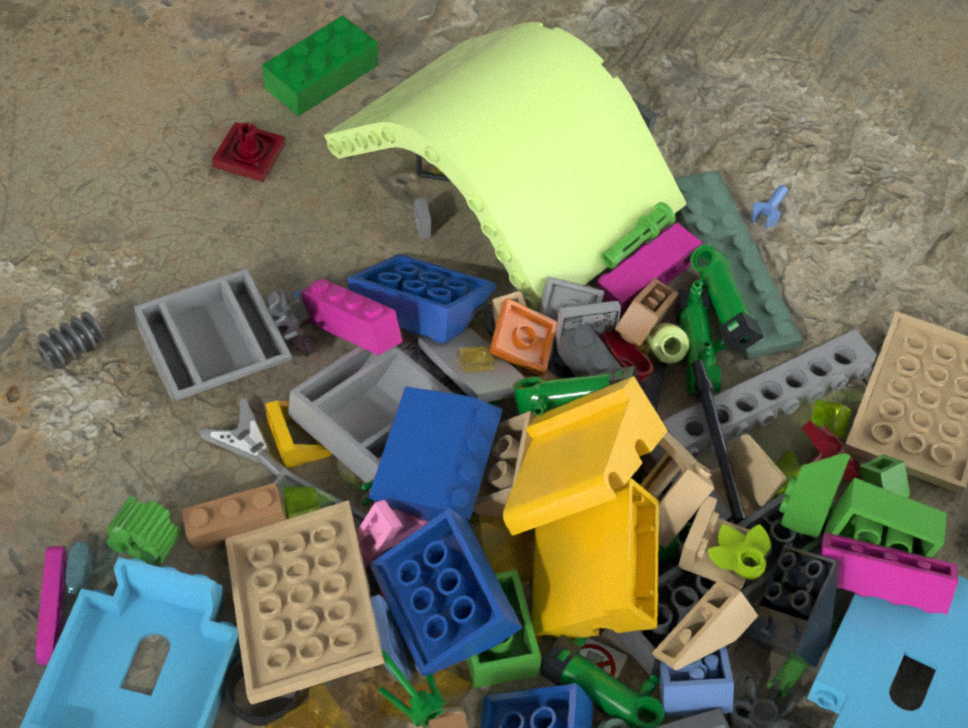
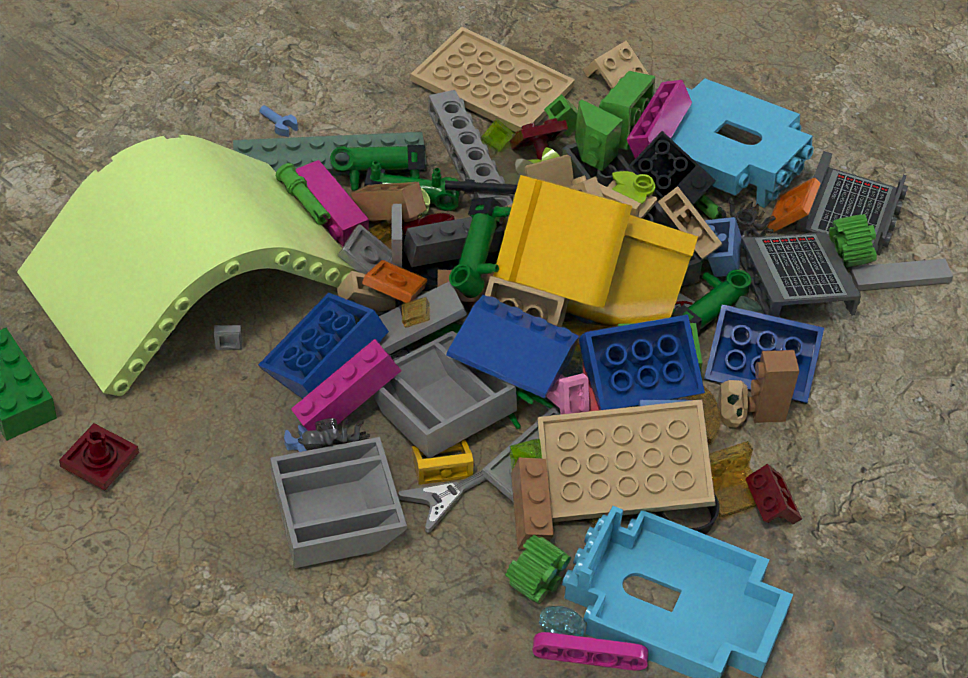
camera: 80 degrees left, 5 degrees down
dark grey piece [36,311,105,371] -> none
green plant [378,650,447,728] -> none

